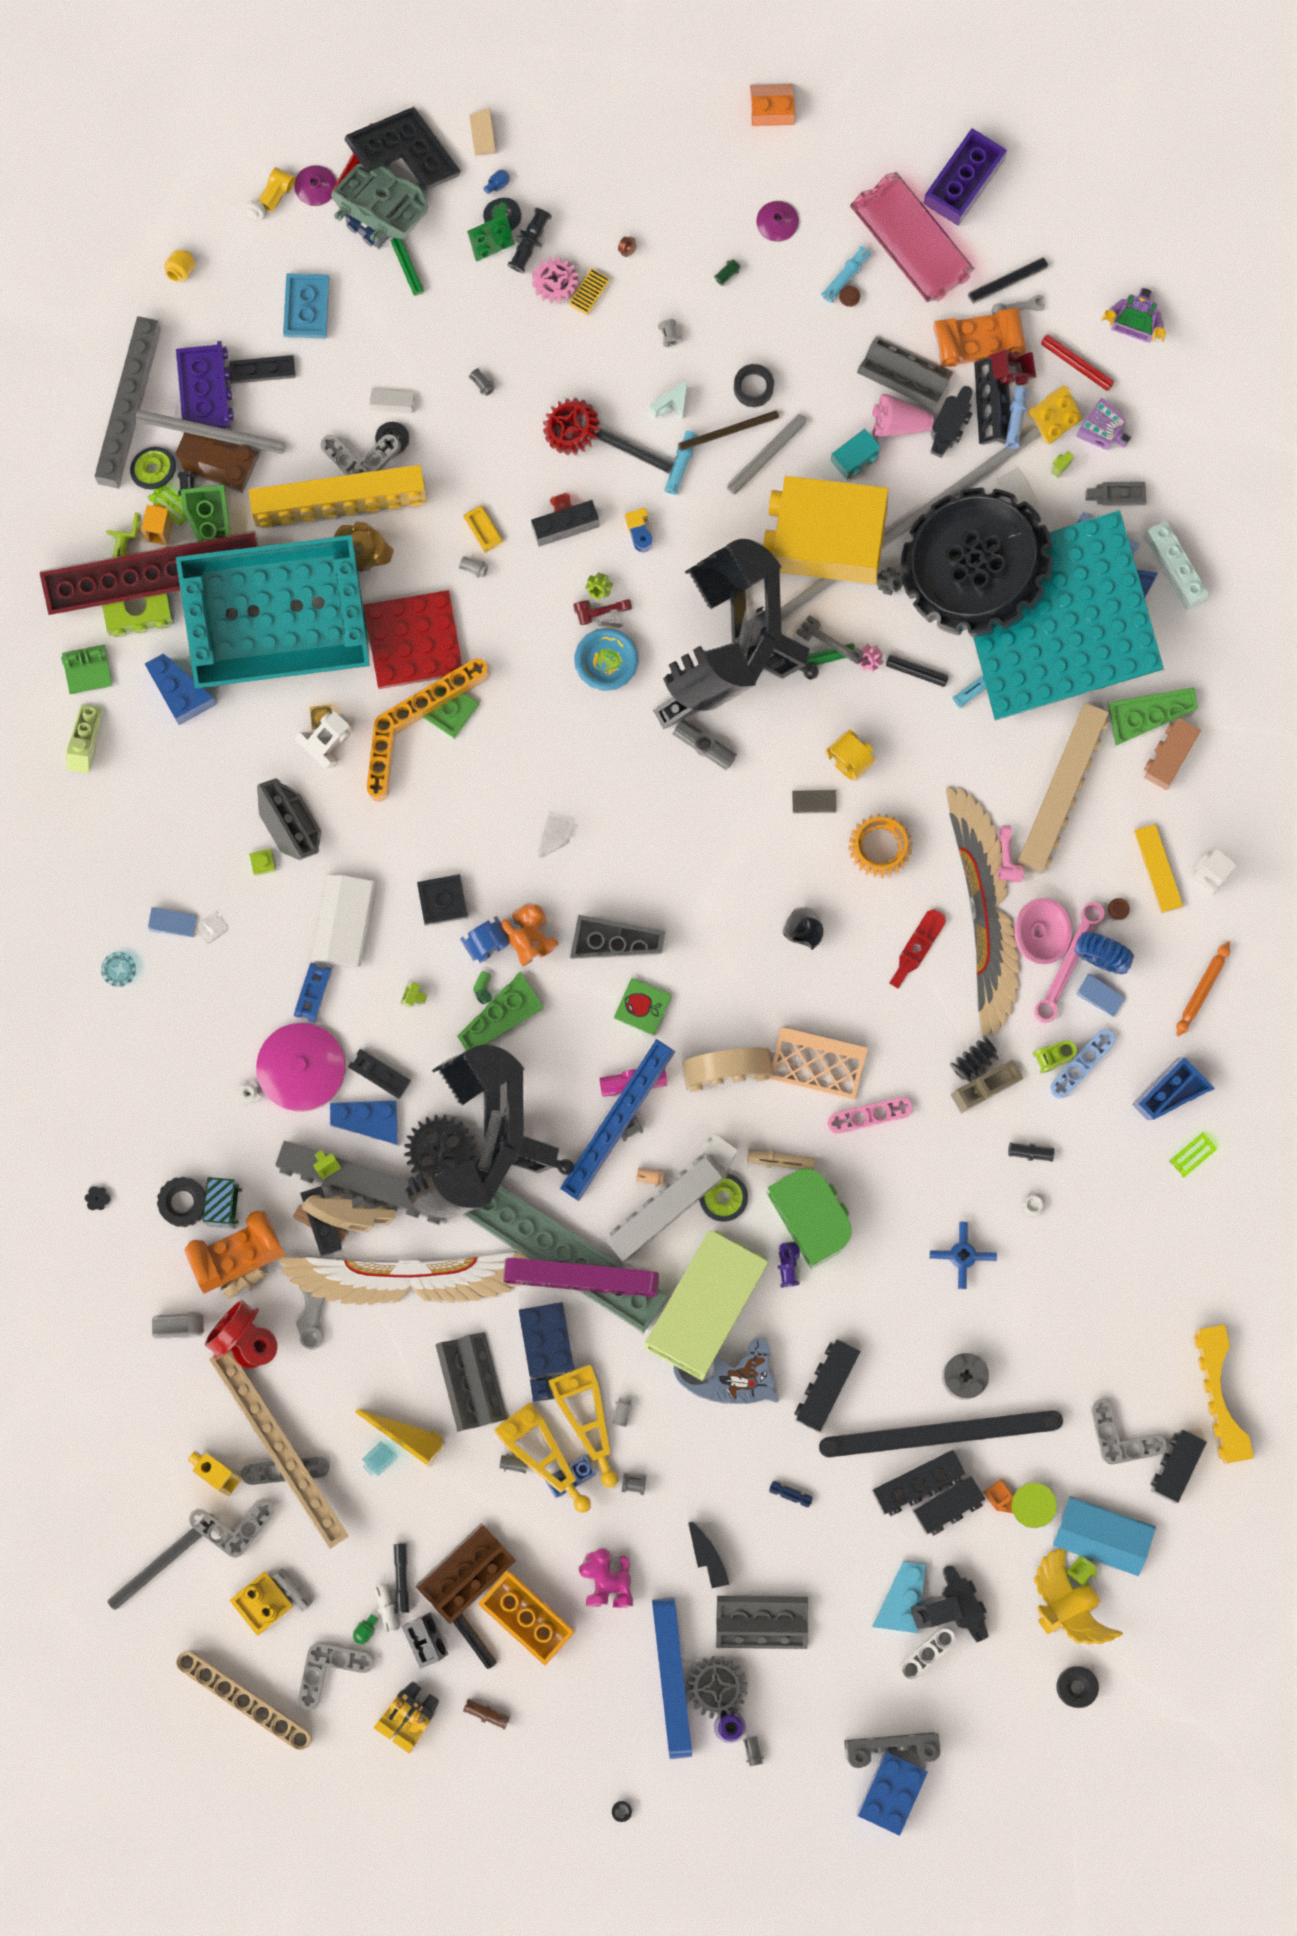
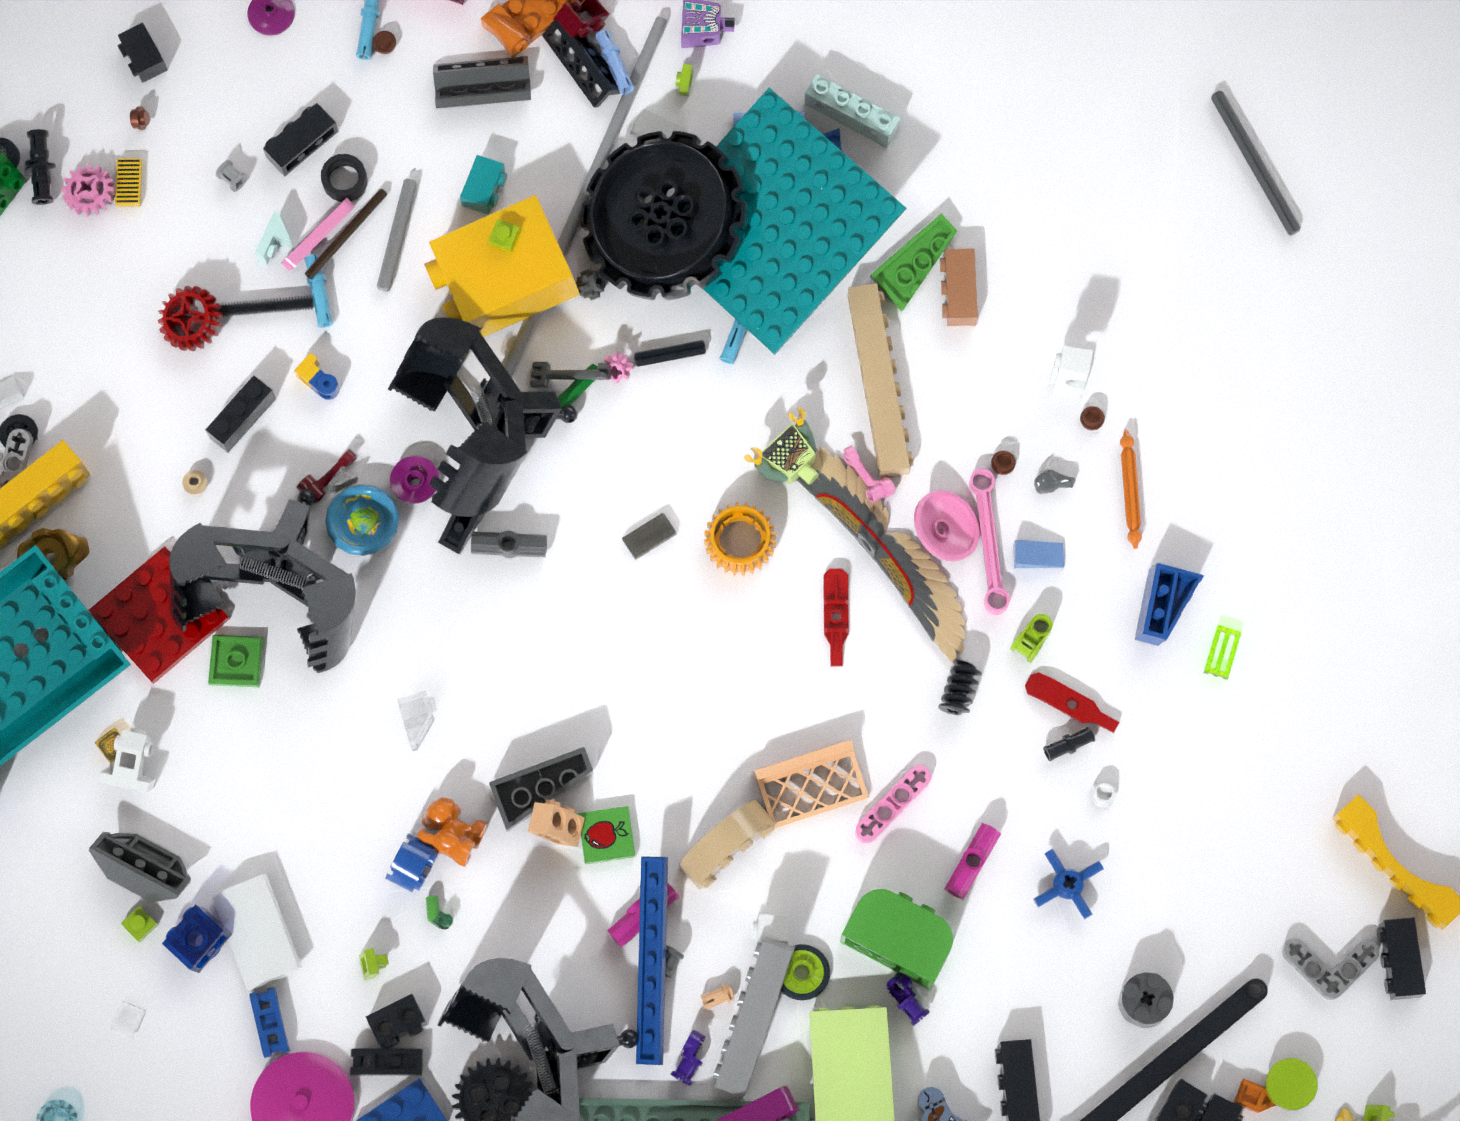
camera: 30 degrees left, 5 degrees down
medium blue slope [148,907,197,937] -> none
light orange beam [367,658,489,802] -> none
black plate [417,874,468,926] -> none
bright green wing [457,971,544,1051] -> none
light grey pin [459,556,488,578] -> none
yellow tile [463,505,503,553] -> none
dark grey pin [468,368,495,396] -> none
clear red plate [550,493,573,512] -> none
lime gear [585,572,613,600] -> none
dark green pin [713,259,741,286] -> none
tan pin [747,1149,815,1170] -> none
black piece [782,907,824,950] -> none
yellow brick [825,729,876,781] -> none
bright pink cone [872,394,934,437] -> none
black hinge [930,385,973,458] -> none
dark tan slope [950,1060,1024,1114] -> none
yellow plate [1028,385,1082,445] -> none
light blue beam [1050,1029,1115,1099] -> none
dark azure slope [1053,1496,1156,1576] -> none
blue gear [1074,932,1134,975] -> none
dark grey hinge [1085,482,1146,505] -> none
yellow tile [1134,824,1183,914] -> none
none -> black brick [117,22,168,83]
none -> clear blue brick [162,904,232,973]
none -> black piece [169,489,356,673]
none -> tan plate [182,470,207,495]
none -> black brick [263,103,339,177]
none -> bright pink beam [281,198,355,271]
none -> black brick [365,994,428,1048]
none -> magenta dish [390,456,439,504]
none -> lime plate [488,219,521,252]
none -> light nougat brick [528,800,585,847]
none -> dark purple connector [670,1029,706,1086]
none -> torso [744,407,819,485]
none -> dark pink piece [944,823,1001,900]
none -> red piece [1025,672,1120,734]
none -> animal [1034,469,1076,494]
none -> copper plate [1080,406,1105,431]

